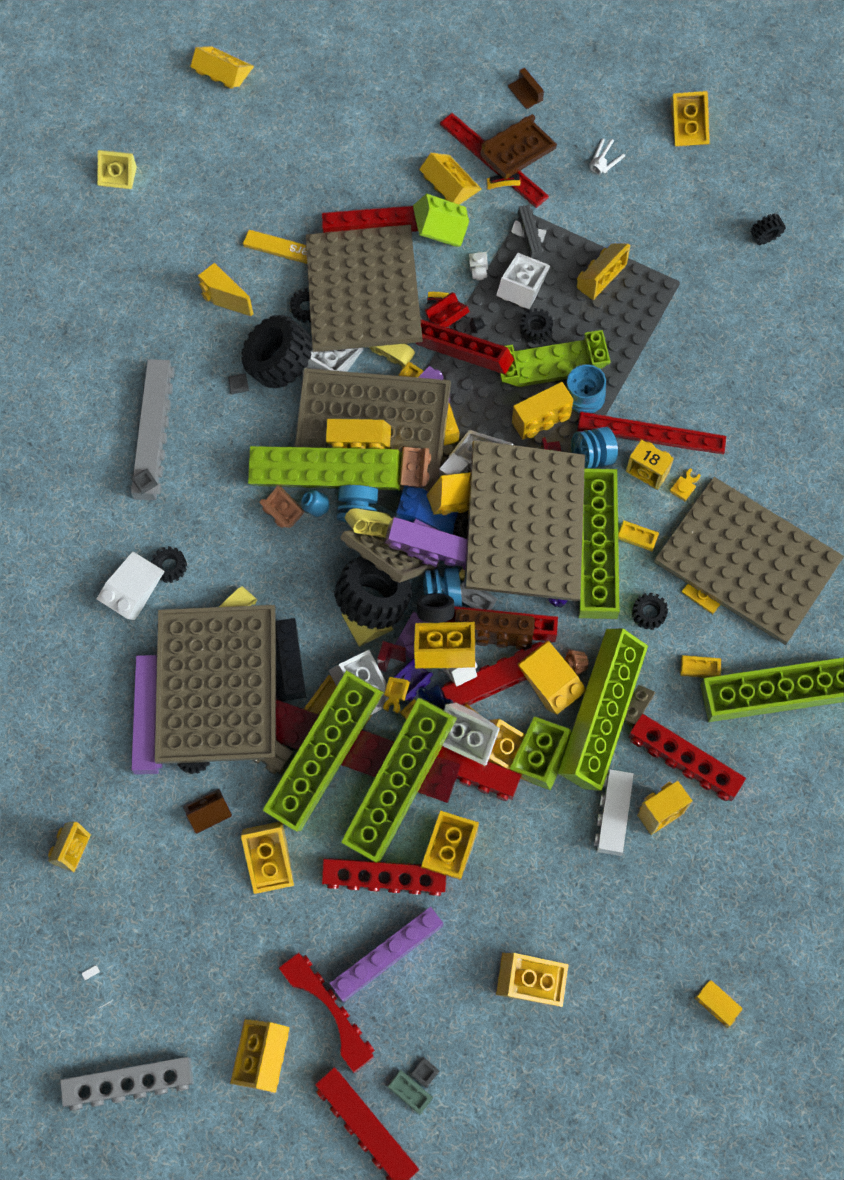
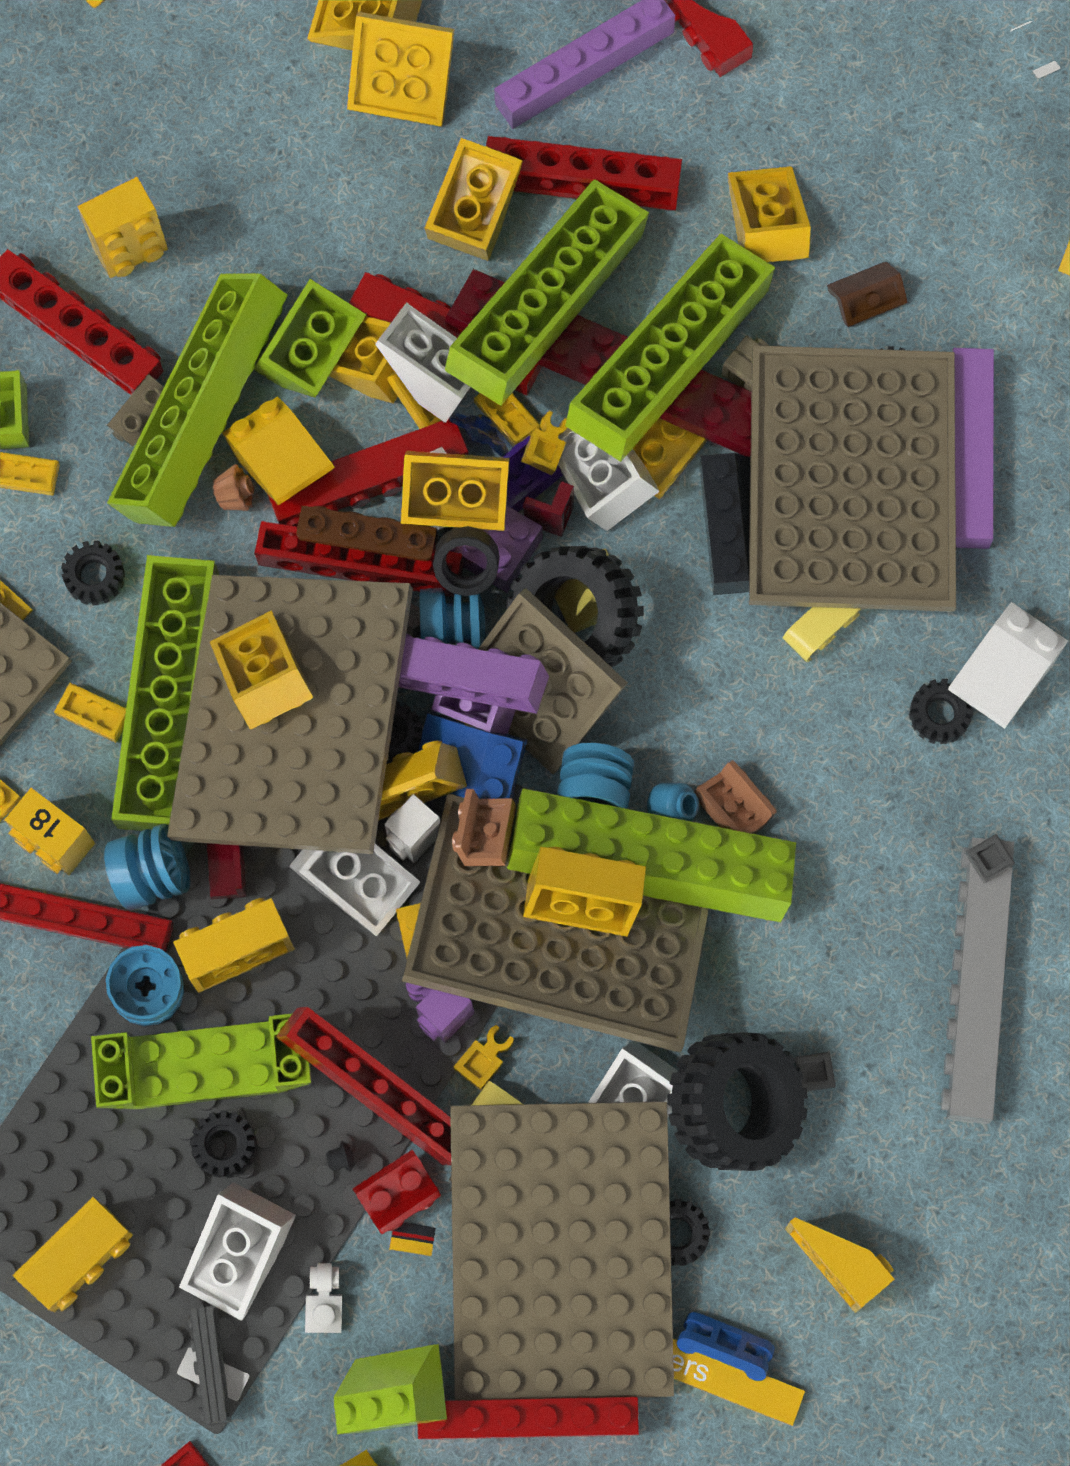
camera: 175 degrees left, 5 degrees up
light yellow beam [345,508,392,538] -> none
white brick [594,770,634,856] -> none
none -> yellow slope [210,610,313,730]
none -> yellow plate [347,12,455,127]
none -> blue plate [677,1312,775,1381]

